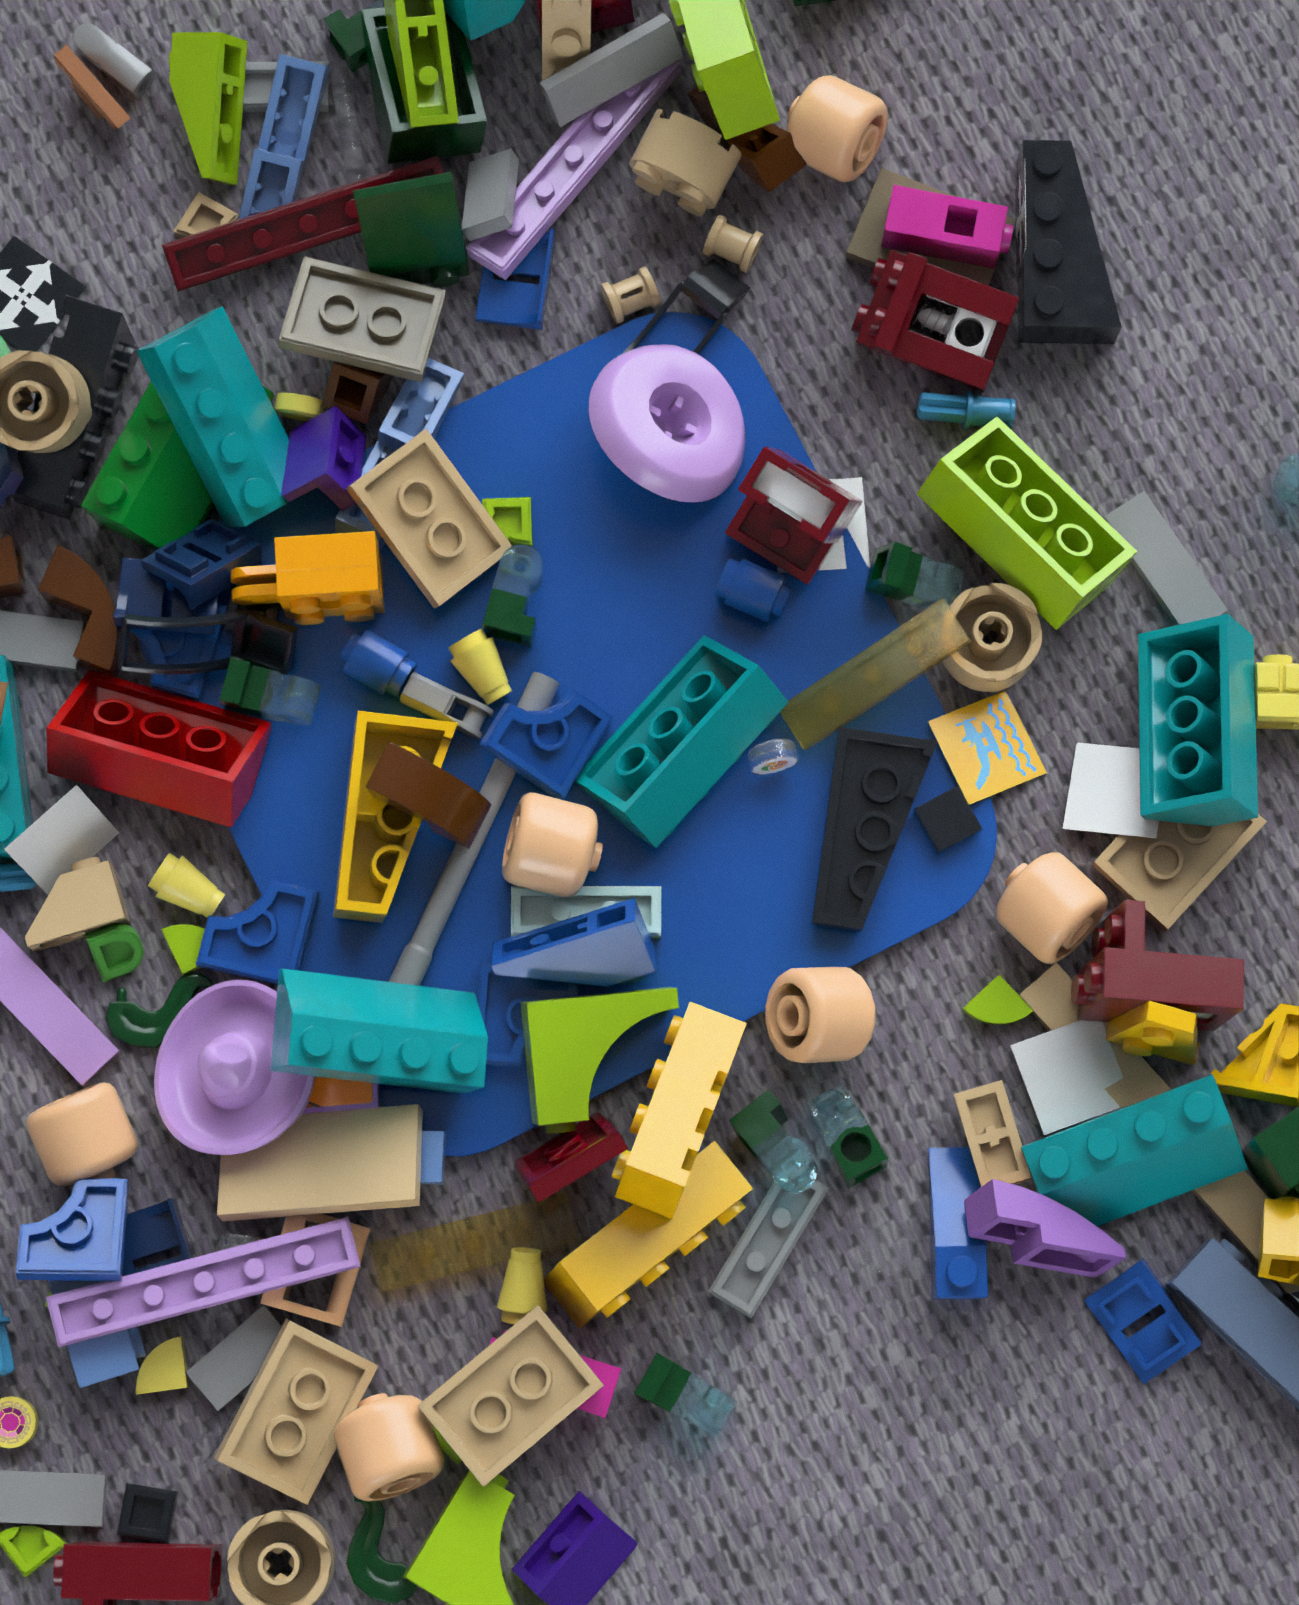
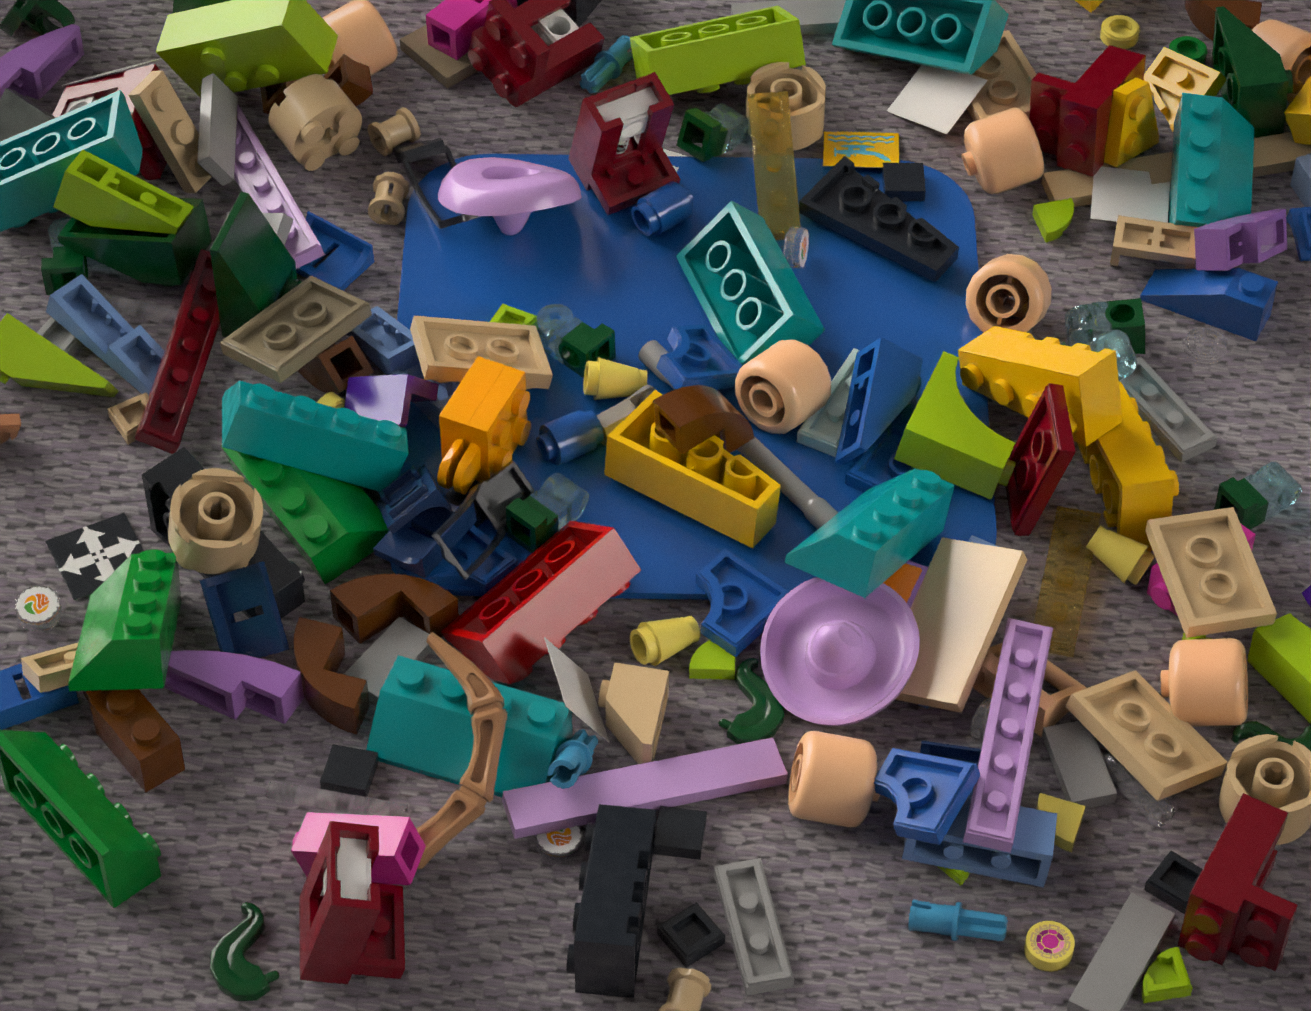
camera: 60 degrees left, 30 degrees down
bright green tile [85,923,144,983] -> none

